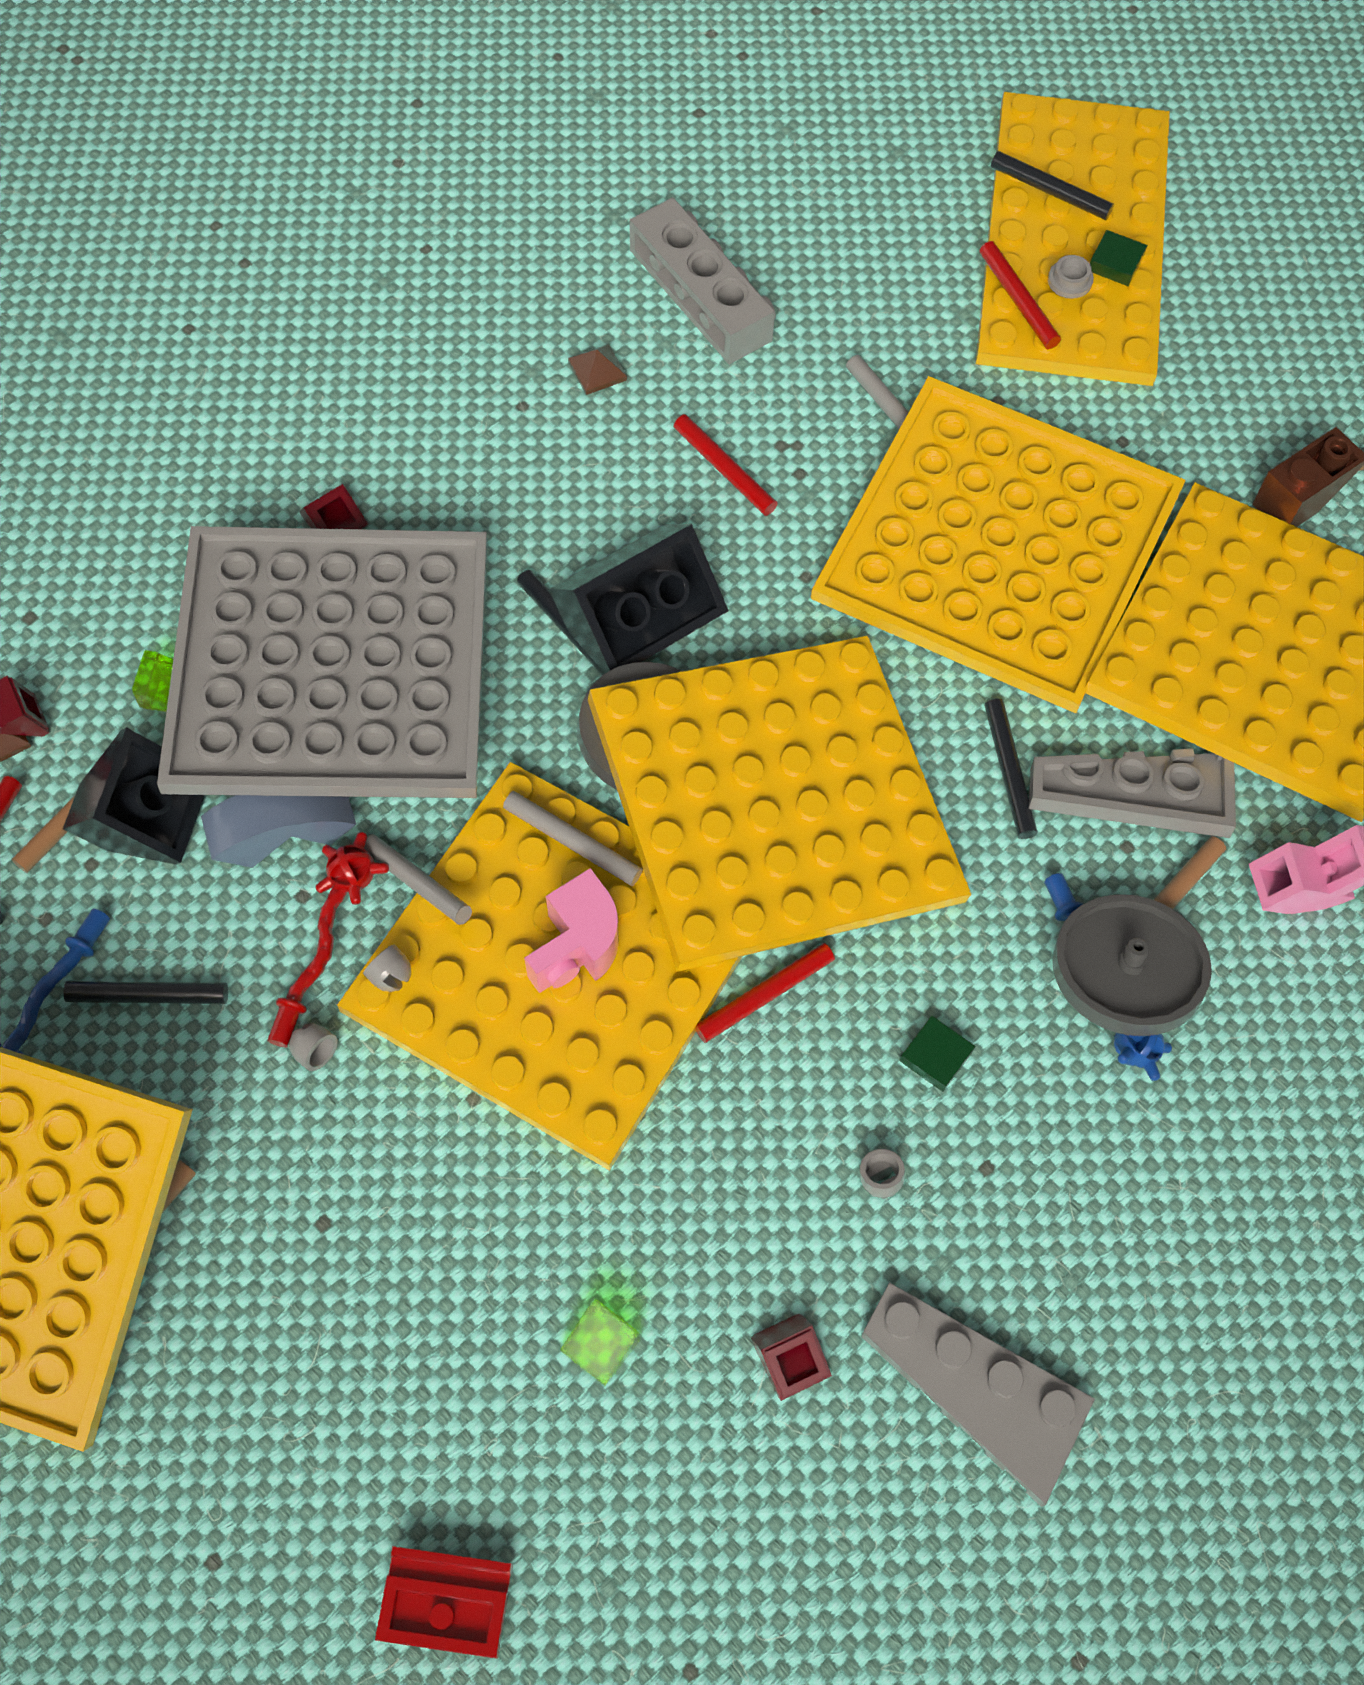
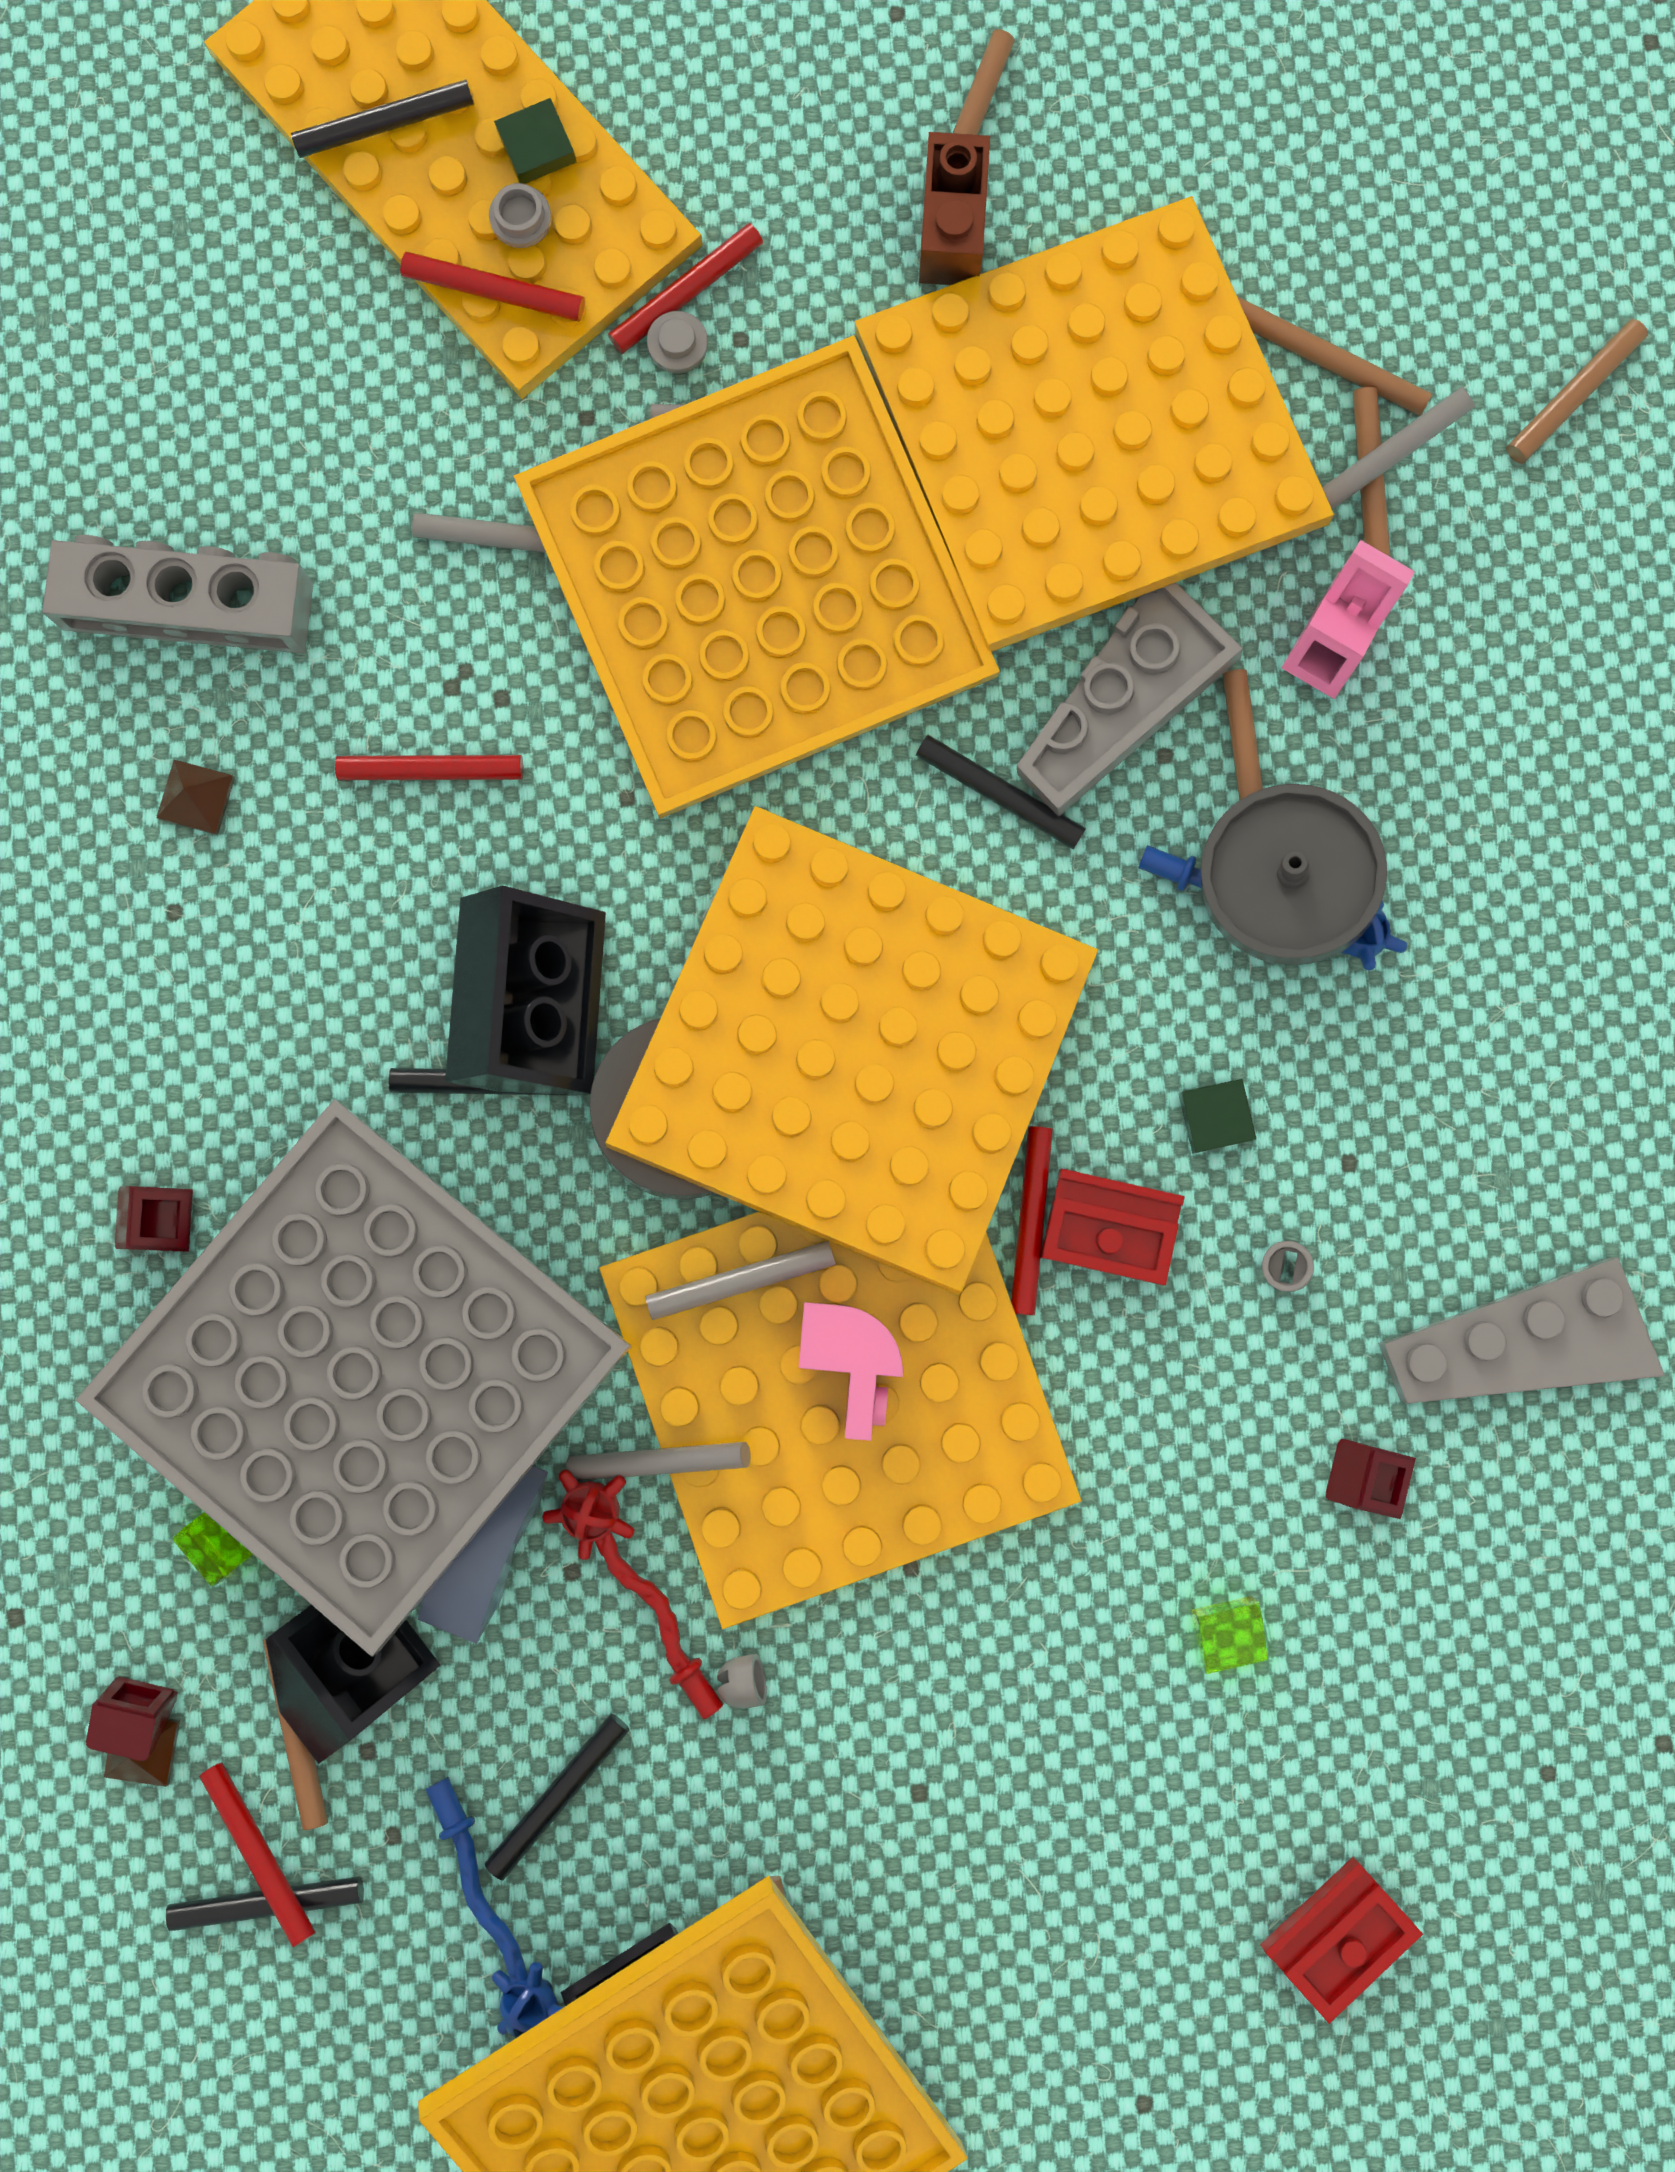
camera: 50 degrees left, 20 degrees up
light grey hinge [363,944,411,992] -> none
none -> red bar [608,223,763,354]
none -> light grey plate [647,311,708,374]
none -> red plate [1040,1168,1185,1286]

